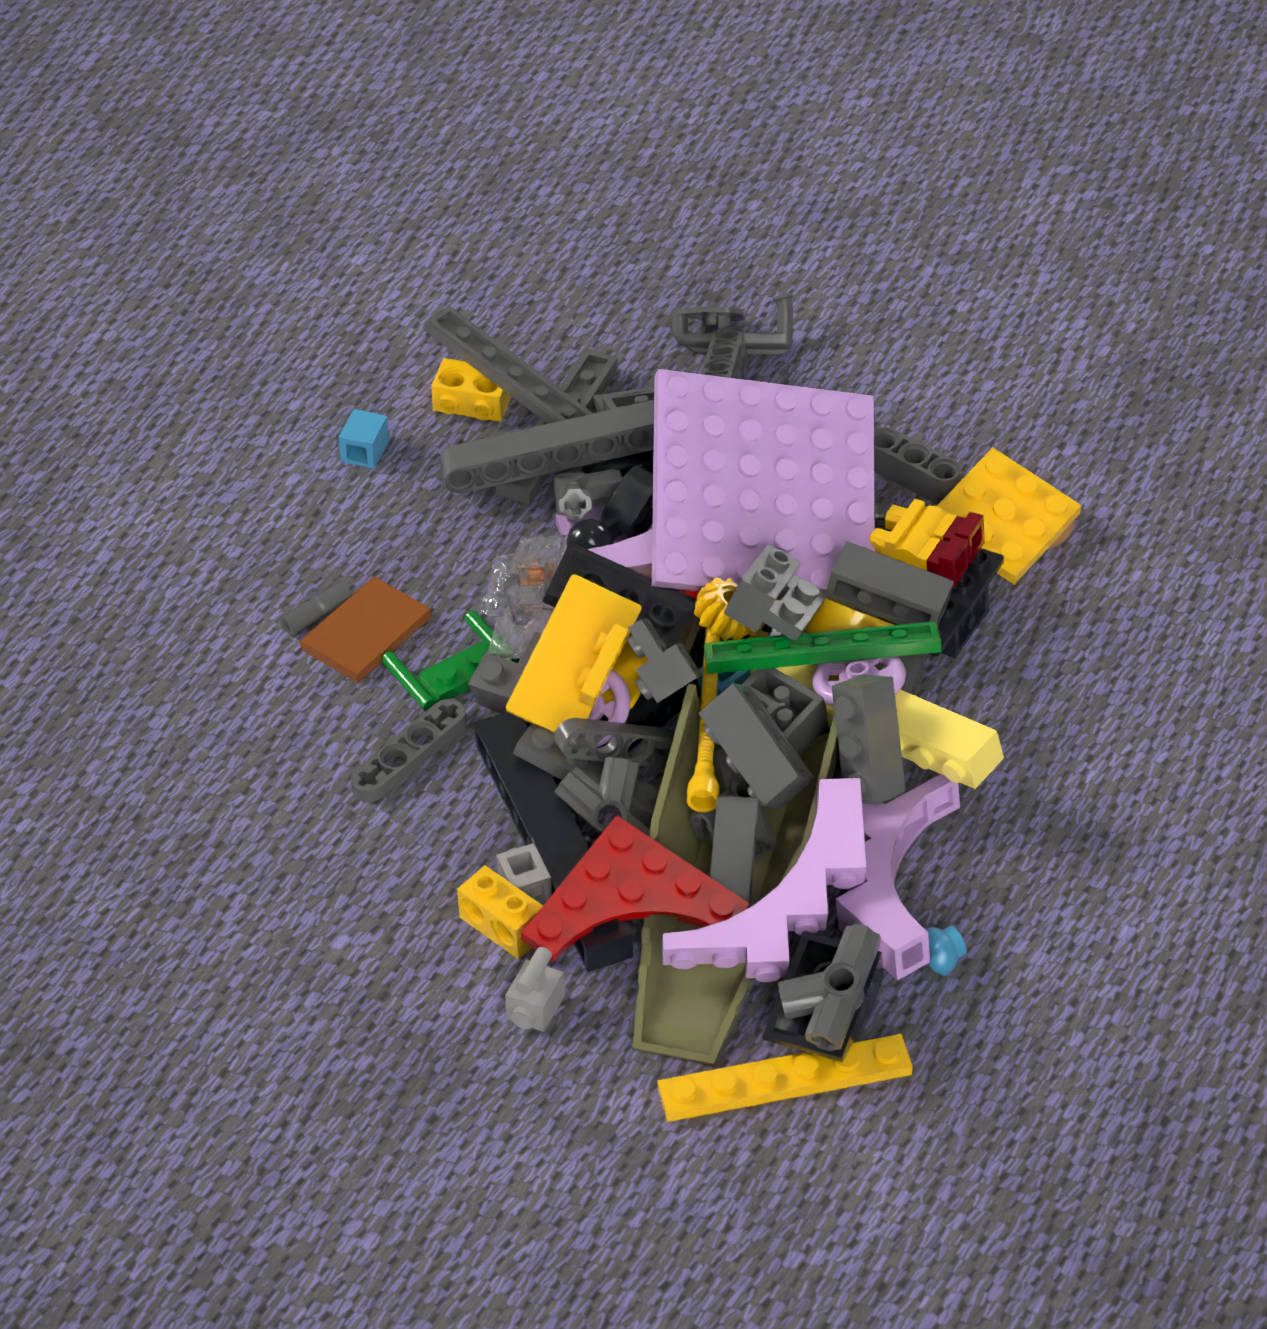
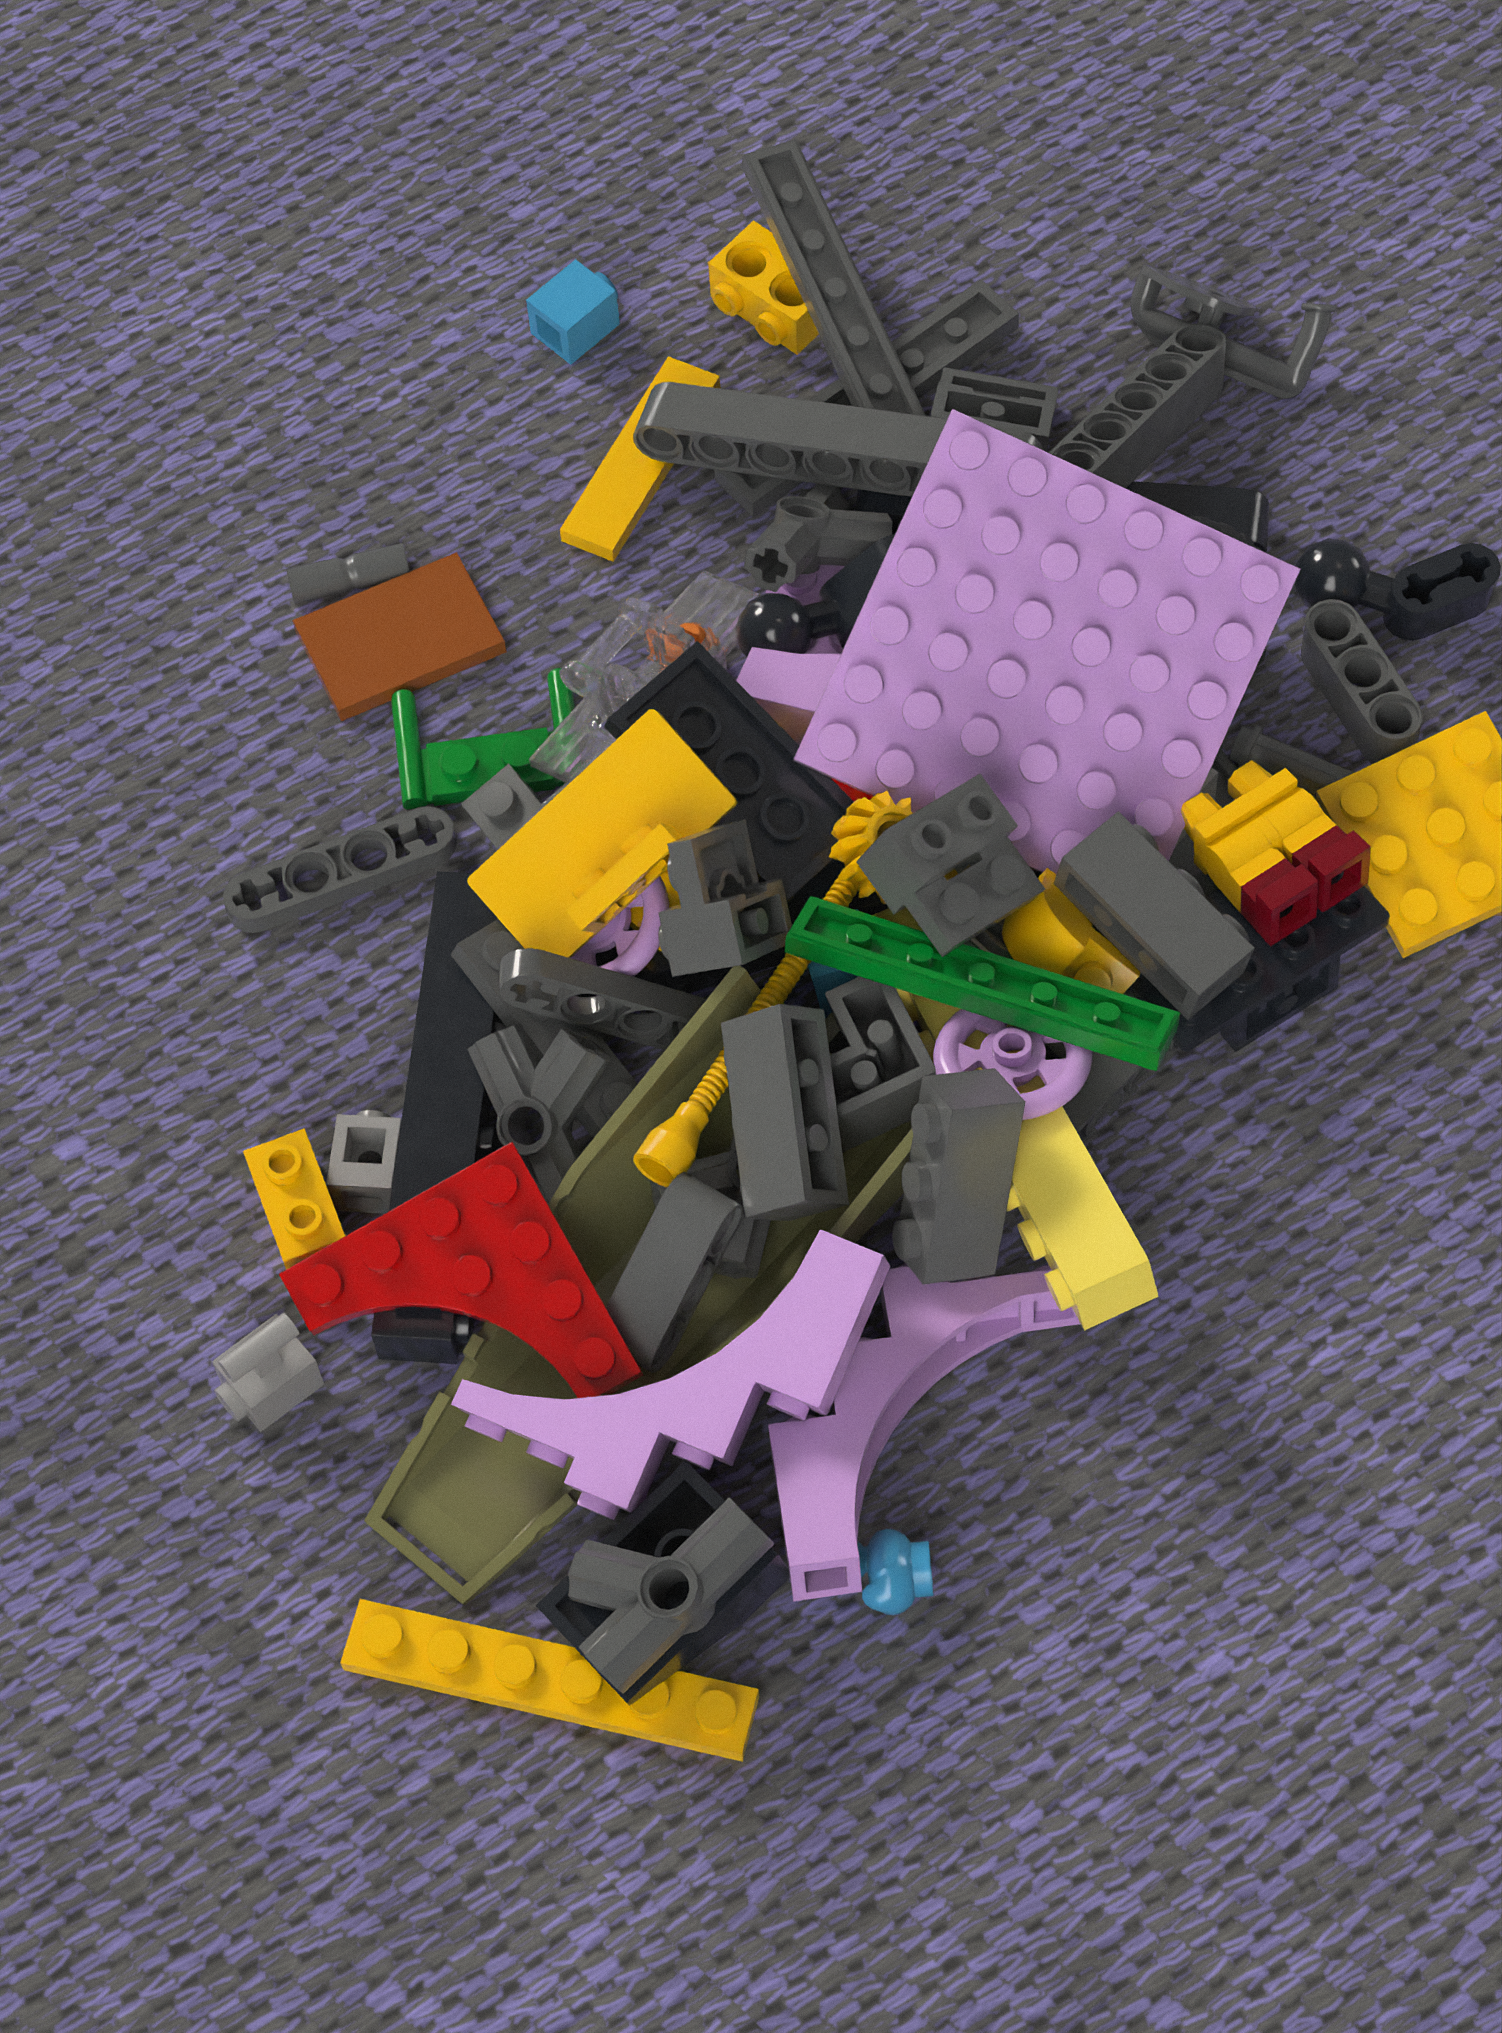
camera: 30 degrees right, 15 degrees up
none -> yellow tile [560,356,721,562]
none -> black beam [1295,538,1501,641]

